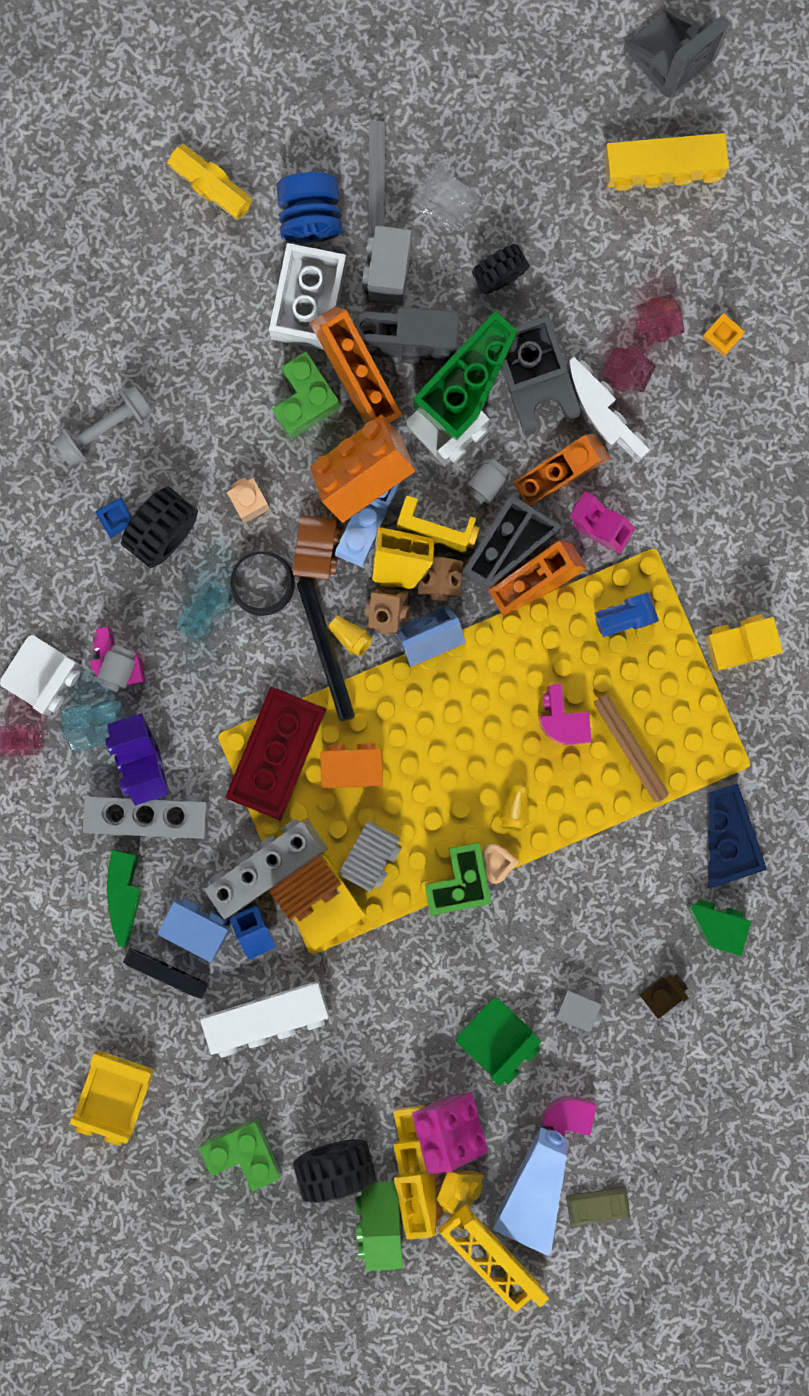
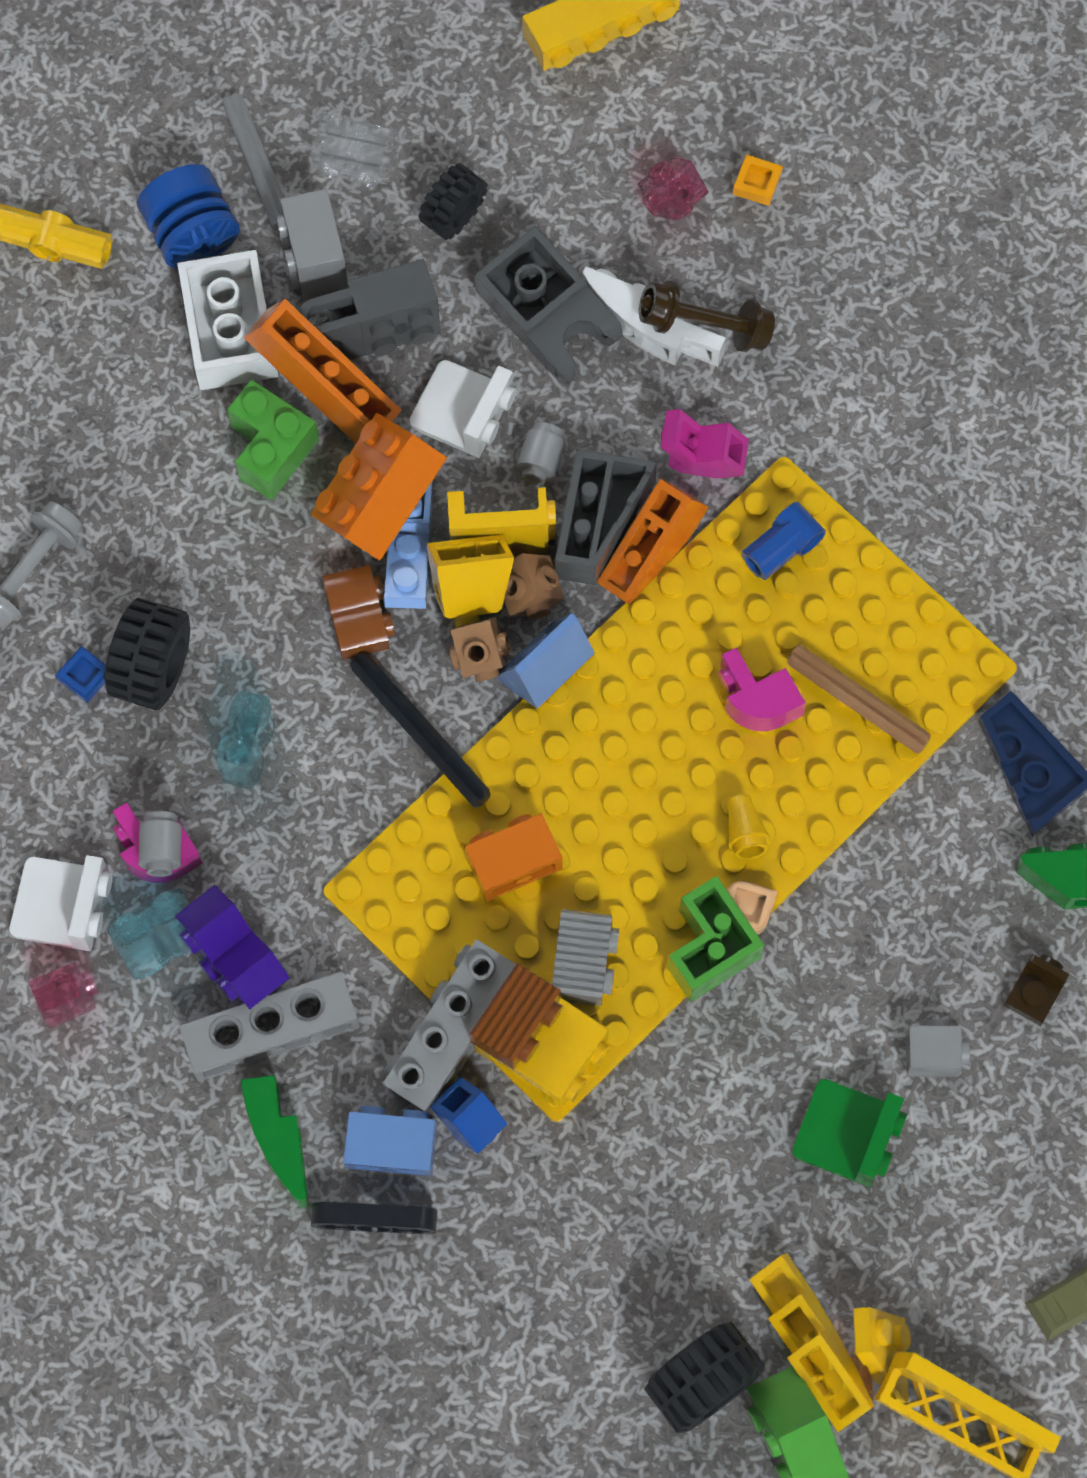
camera: 20 degrees left, 15 degrees down
yellow panel [69,1050,155,1146] -> none
bright green brick [199,1116,282,1192] -> none
white brick [200,980,330,1058] -> none
dark red tile [225,686,327,821] -> none
light nougat brick [227,478,270,524] -> none
black tyre [230,551,295,616] -> none
yellow cone [328,615,373,657] -> none
dark pink brick [412,1092,488,1174] -> none
green wedge [413,311,518,440] -> none
light blue slope [493,1127,569,1256] -> none
orange slope [513,433,611,507] -> none
dark pink brick [540,1096,597,1138] -> none
clear pink brick [601,346,656,392] -> none
yellow brick [705,614,783,672] -> none
none -> dark brown piece [638,280,775,352]

